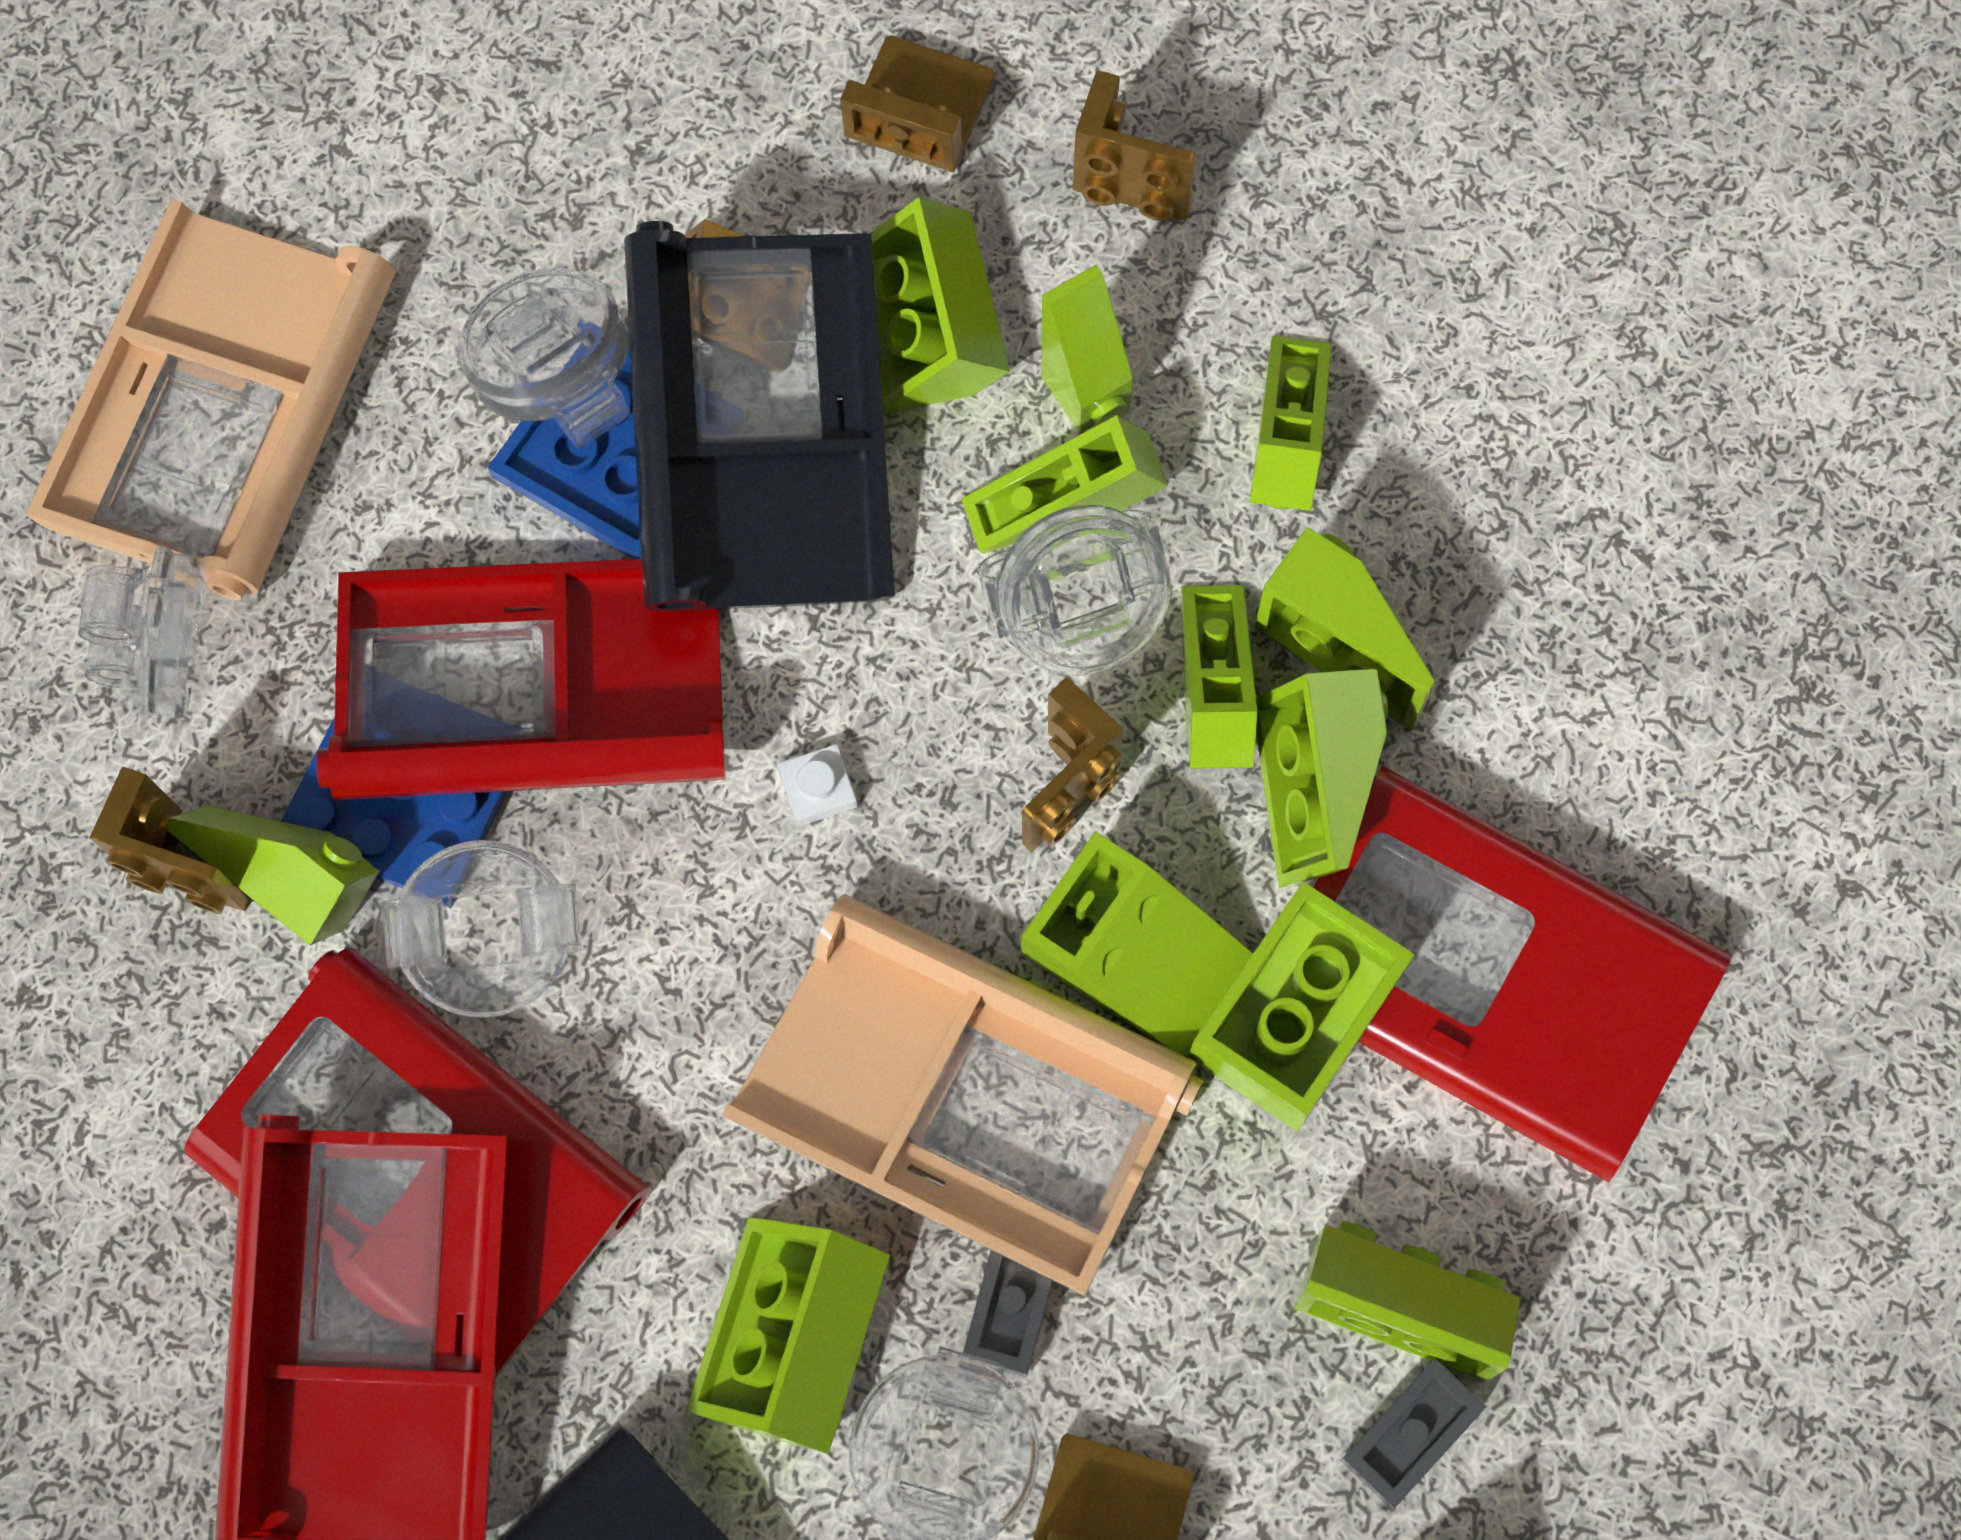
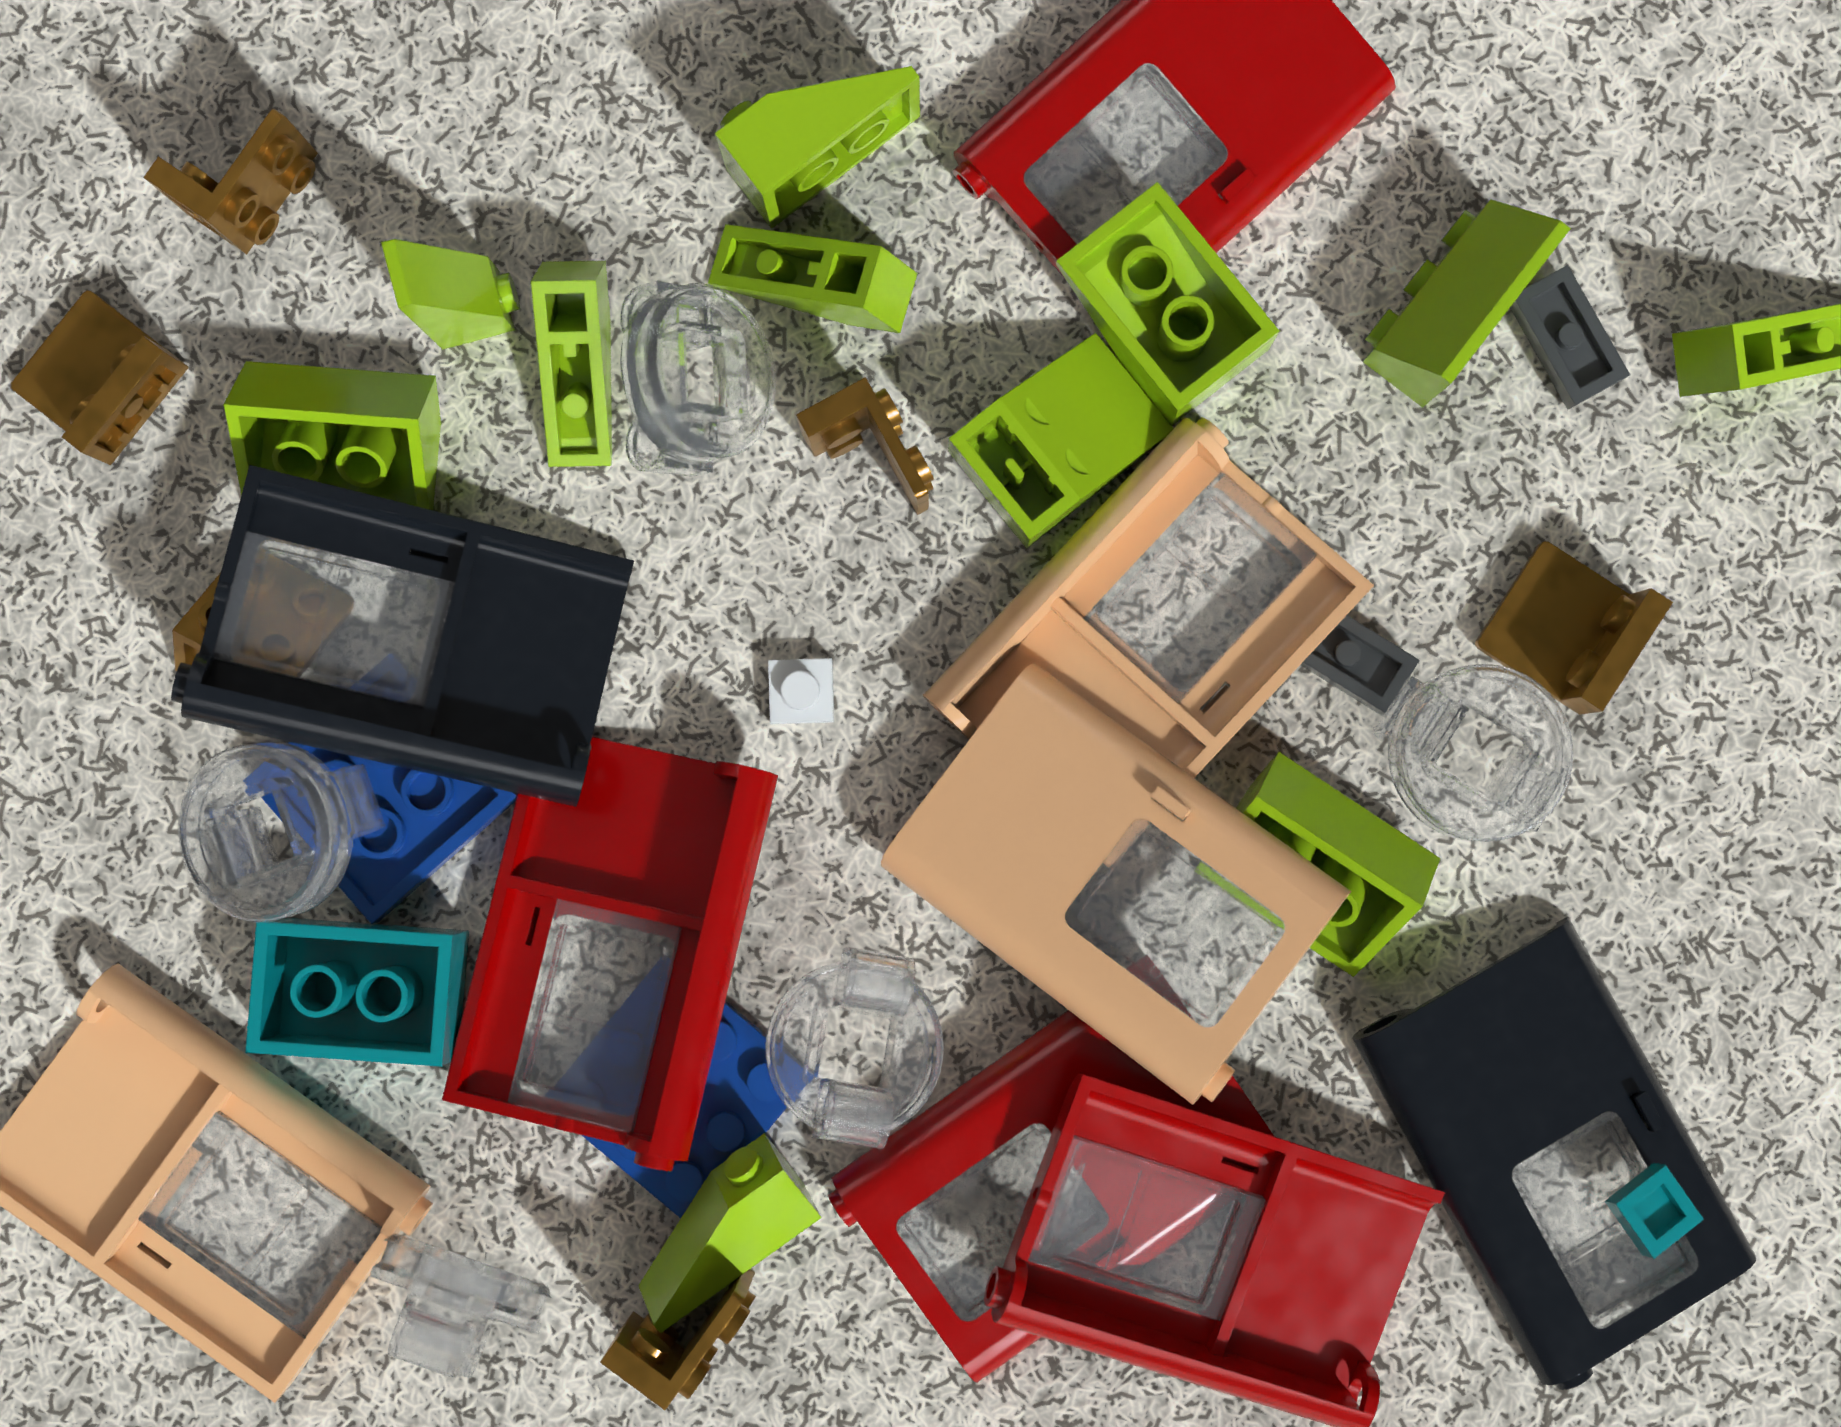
camera: 70 degrees left, 15 degrees up
lime slope [1249,335,1332,511] -> none
lime slope [1256,669,1388,888] -> none
none -> teal brick [245,917,469,1067]
none -> light nougat piece [881,663,1352,1105]

